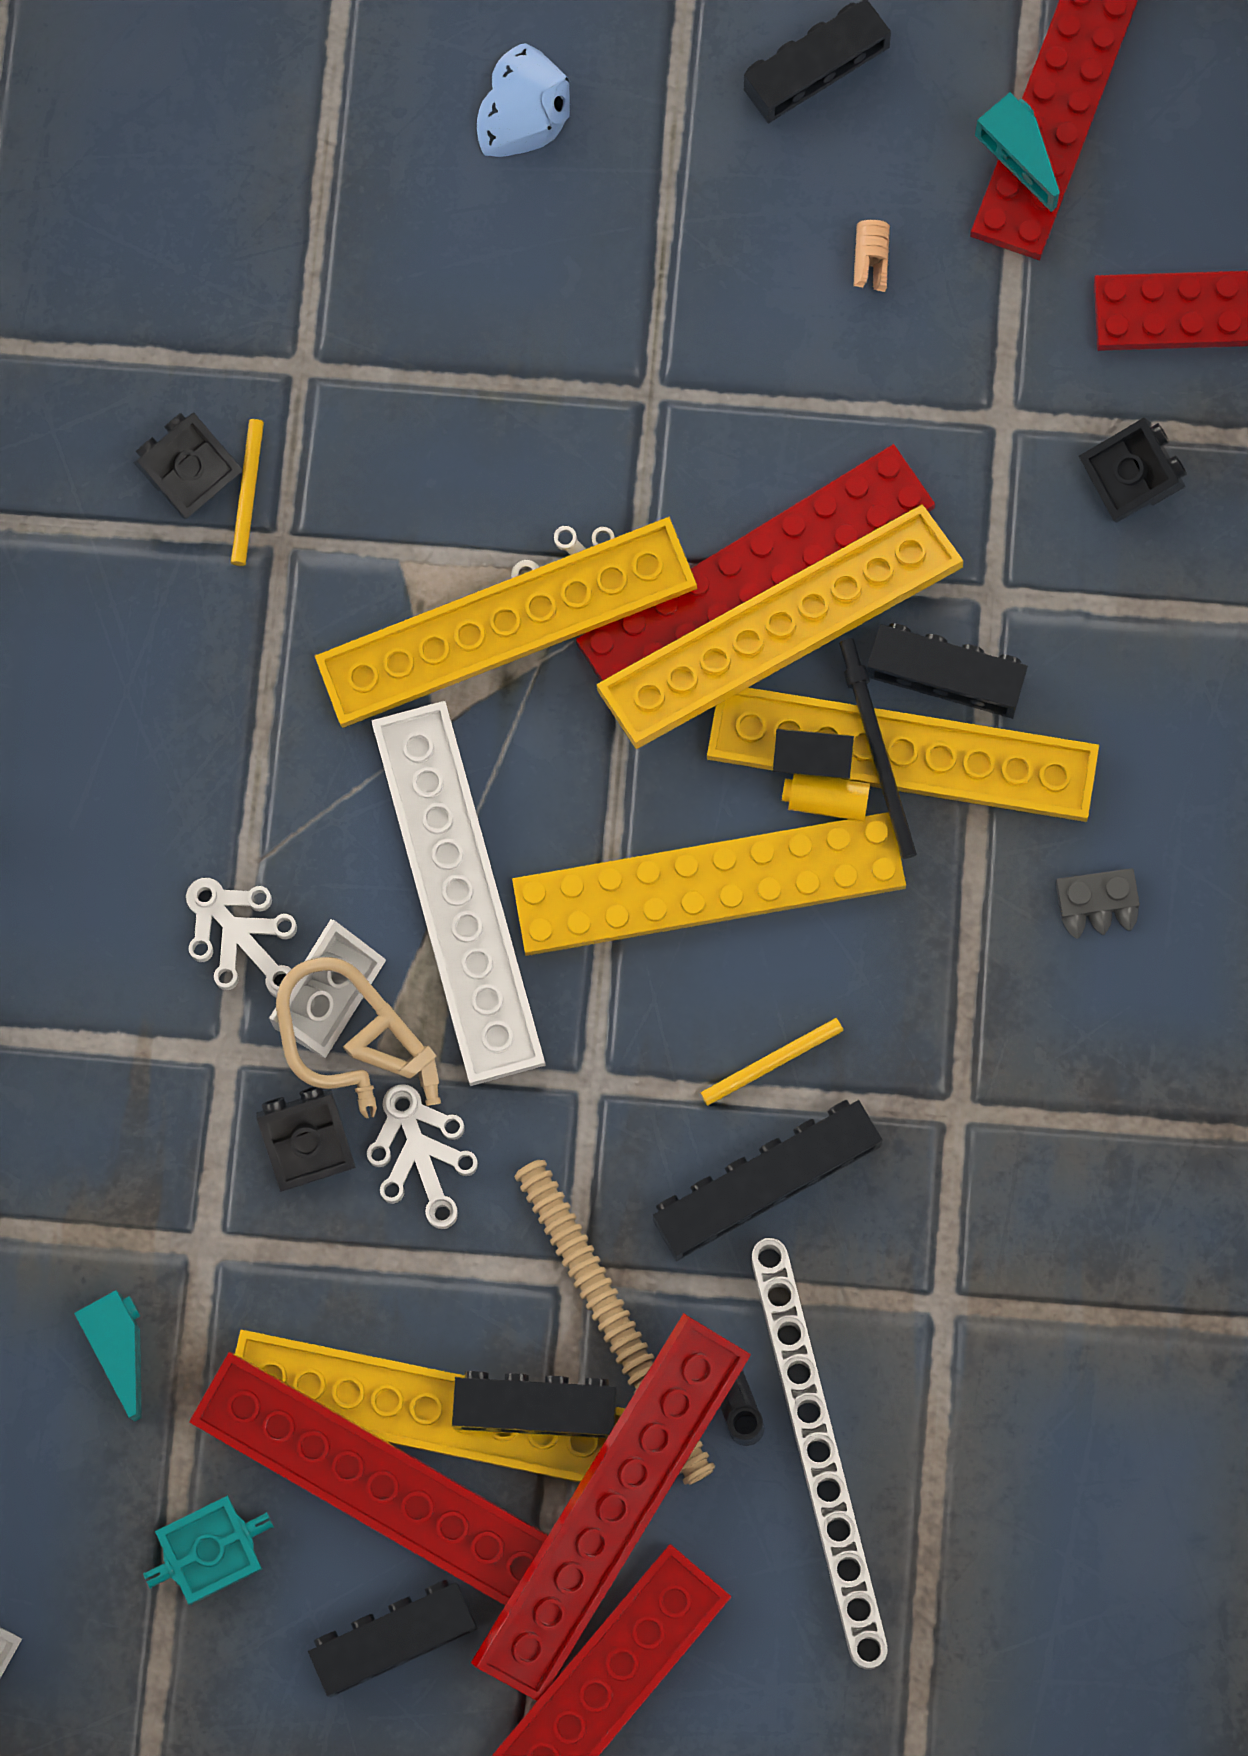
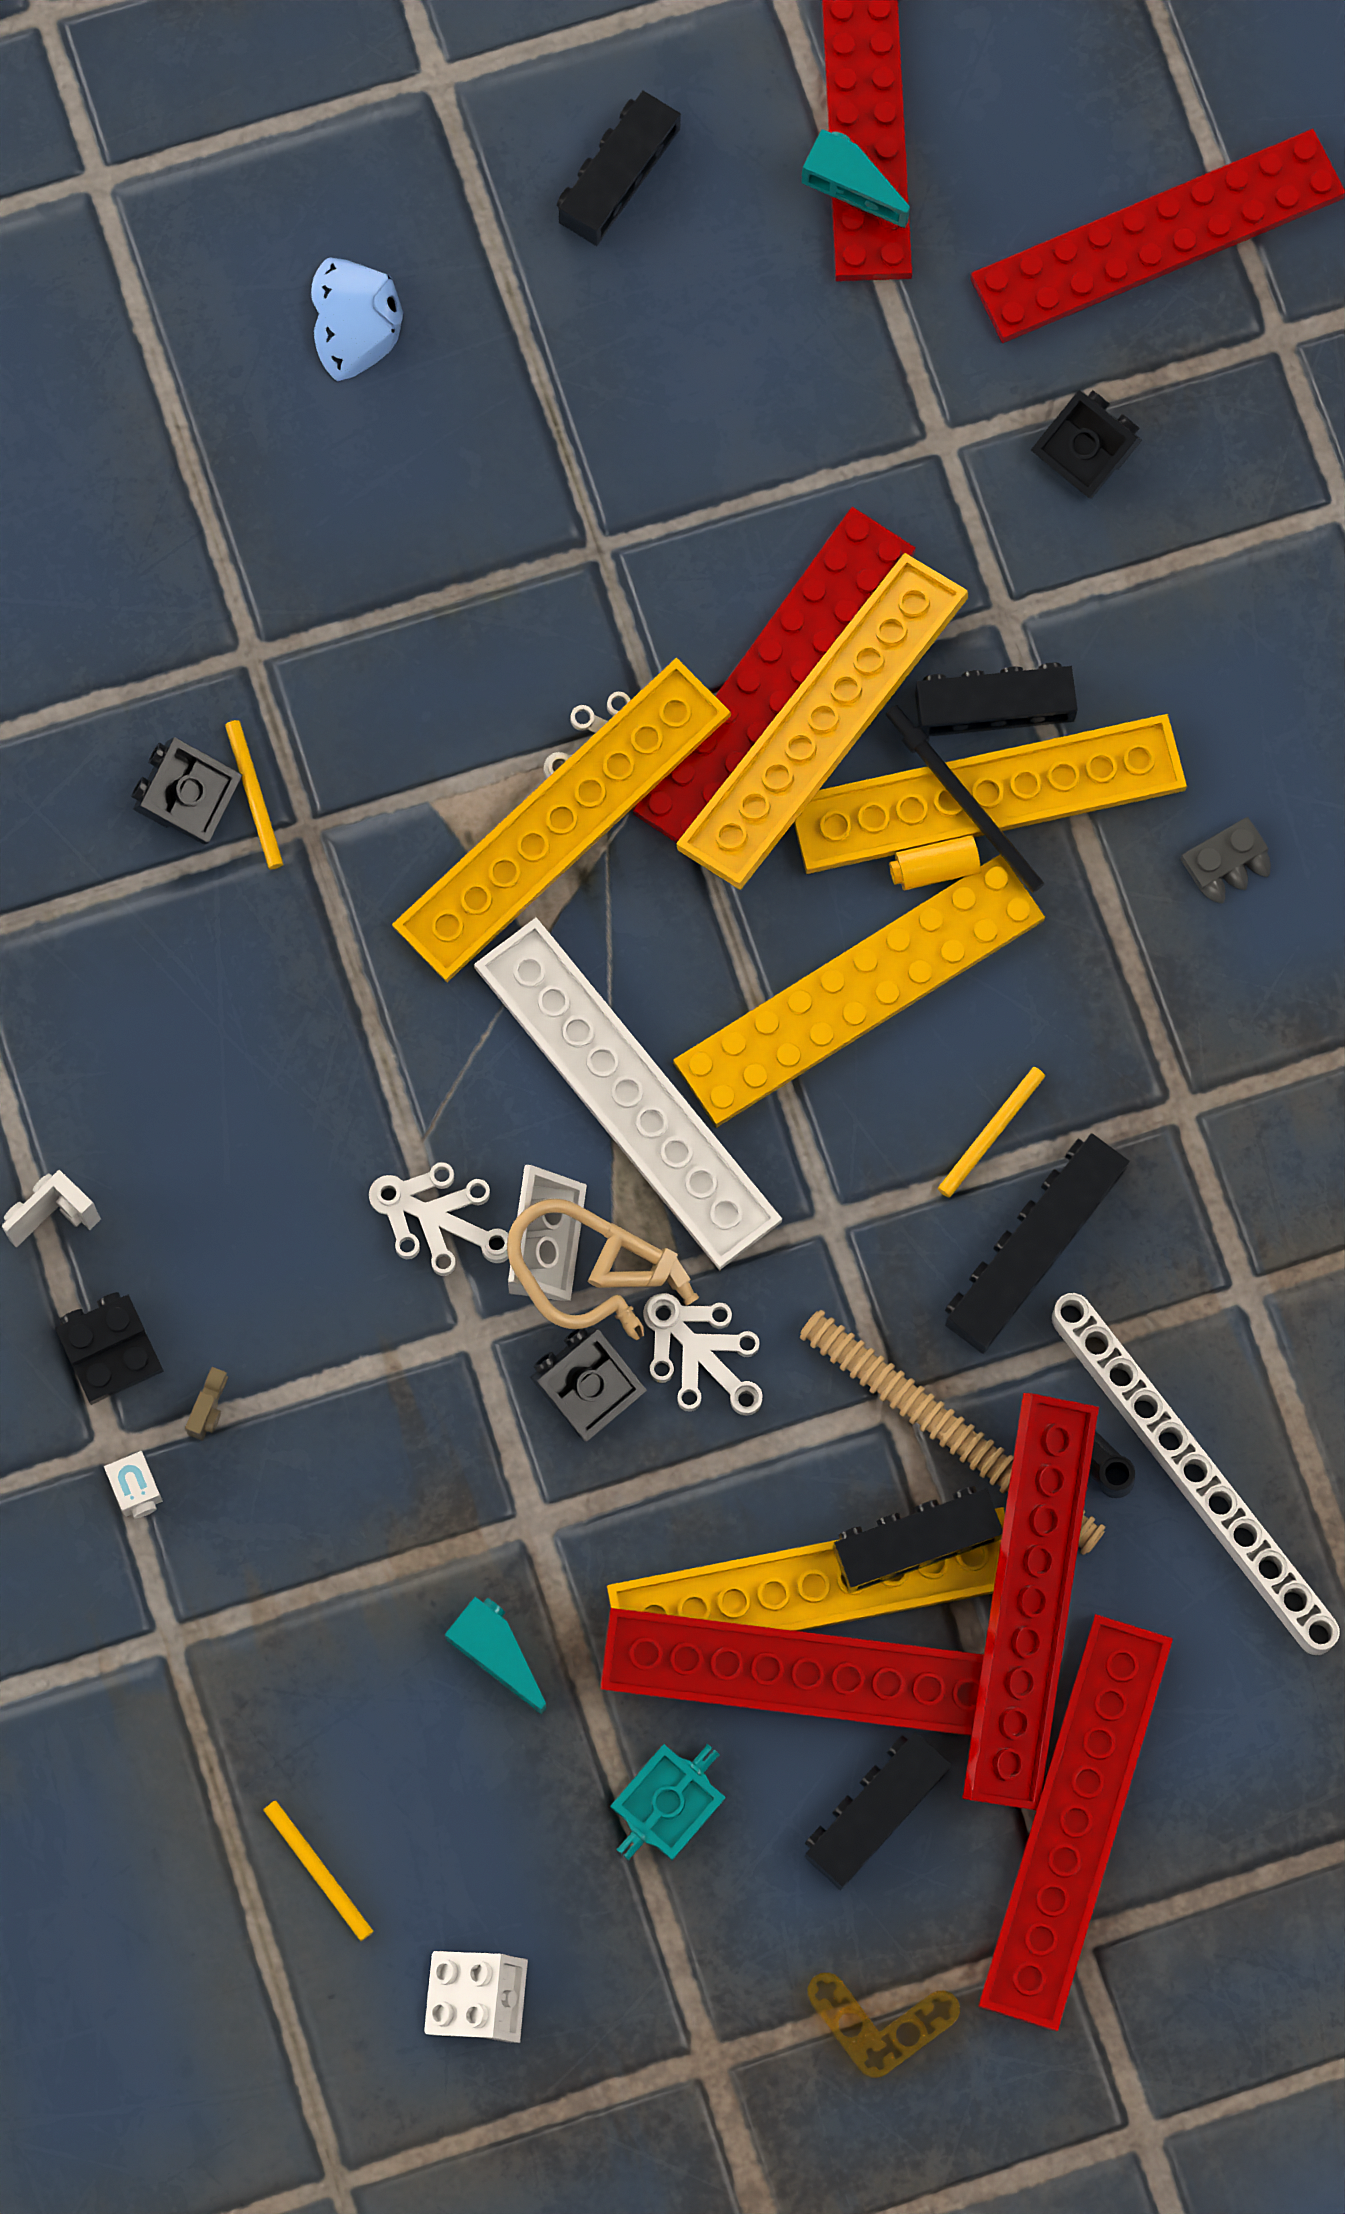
camera: 30 degrees left, 0 degrees up
black hinge [773,729,854,779] -> none
light nougat hinge [853,220,890,292] -> none

